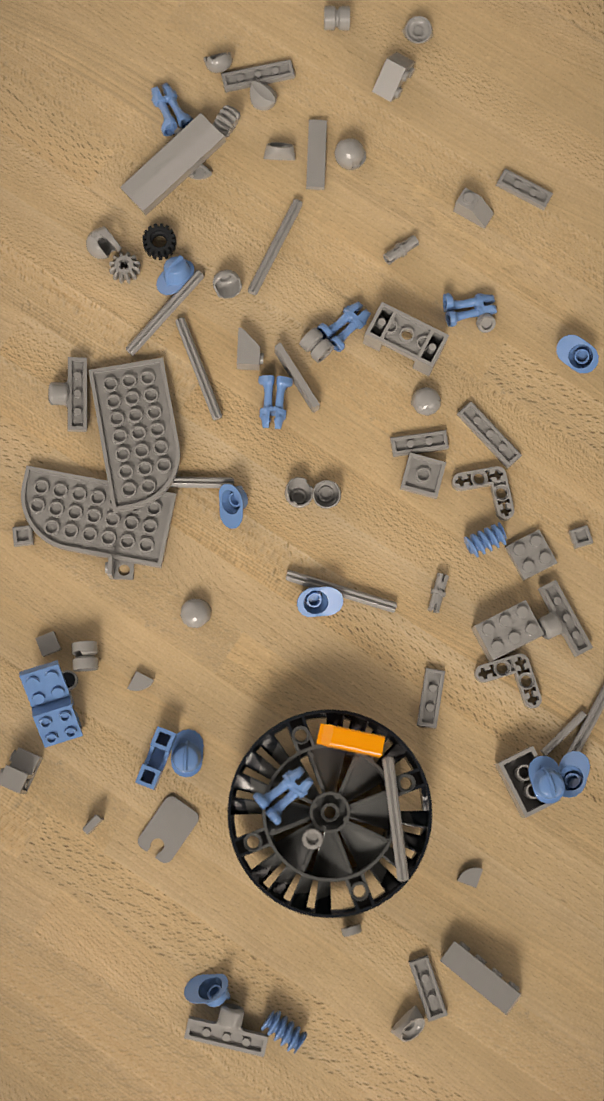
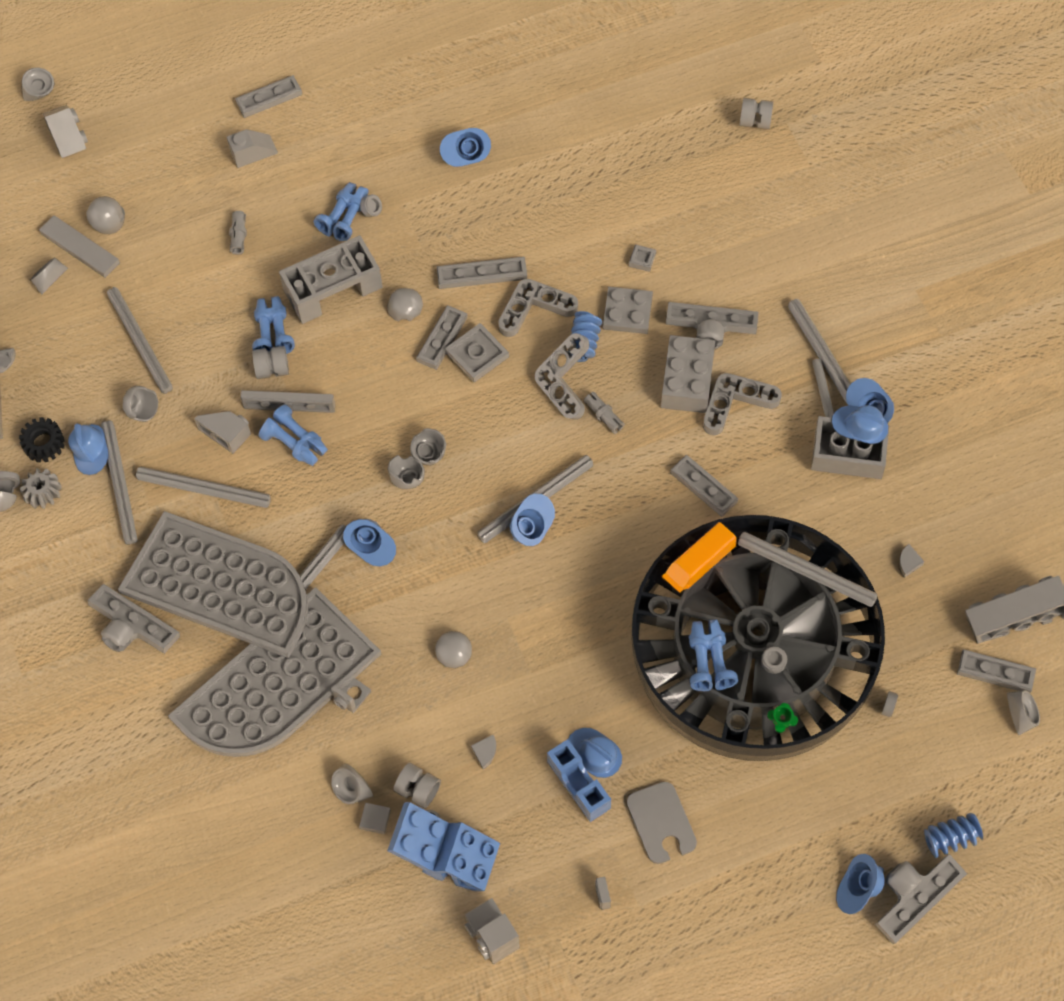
camera: 45 degrees left, 15 degrees down
light grey tile [12,525,34,547] -> none
none -> light grey piece [331,763,373,804]
none -> light grey beam [535,333,589,420]
none -> green plate [767,703,798,733]

